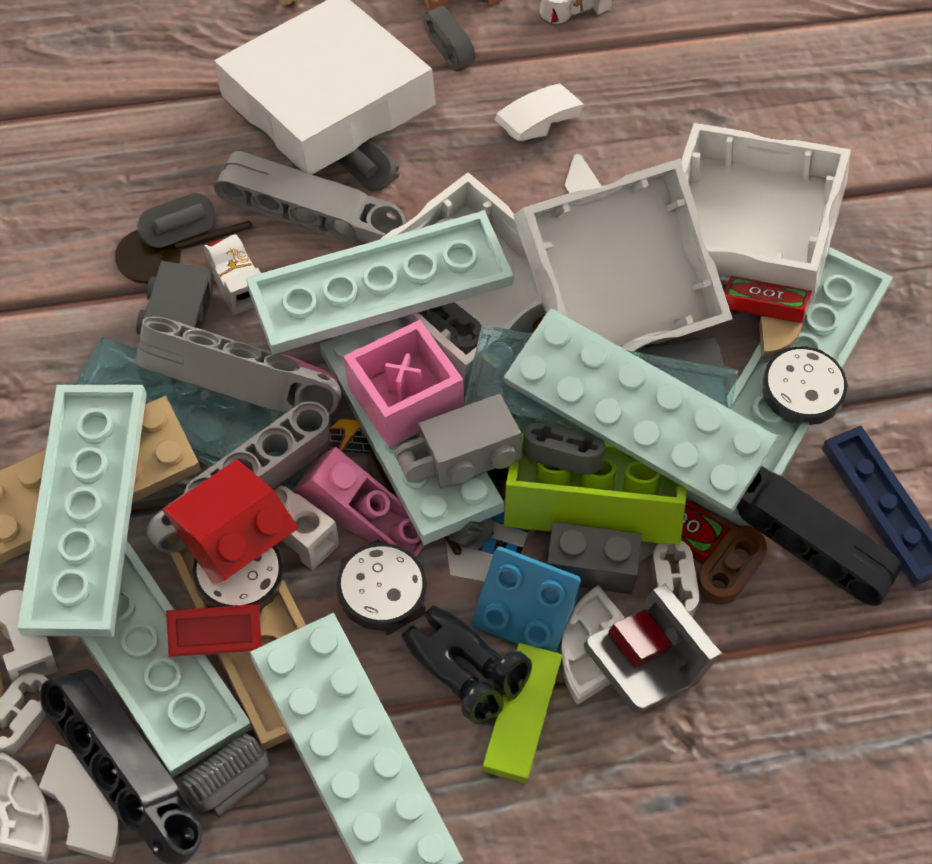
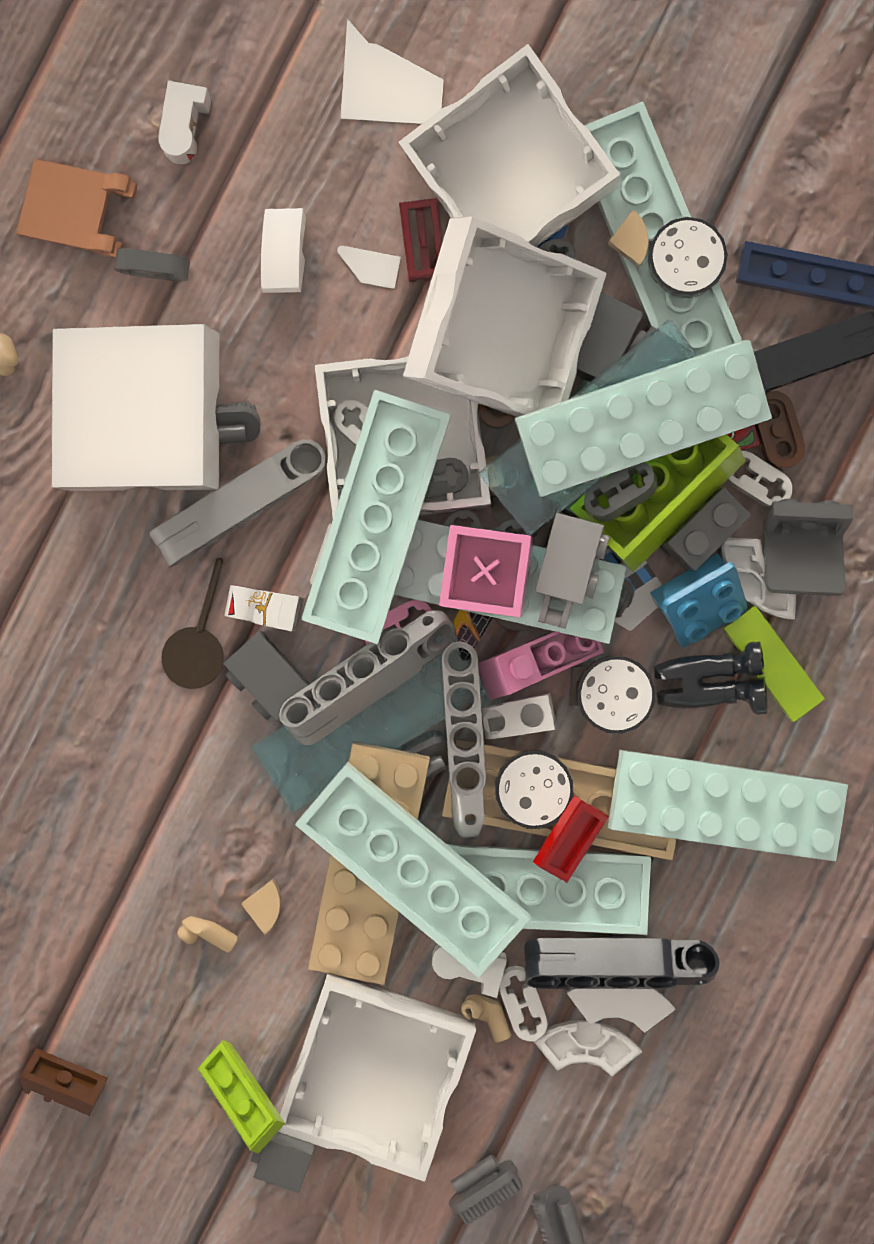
camera: 45 degrees left, 30 degrees up
dark grey piece [137,193,215,248] -> none
red slope [162,459,299,585] -> none
flat silver piece [181,734,271,818] -> none
dark red tile [607,609,672,668] -> none
red tile [724,276,812,323] -> none
none -> white sticker [341,19,444,124]

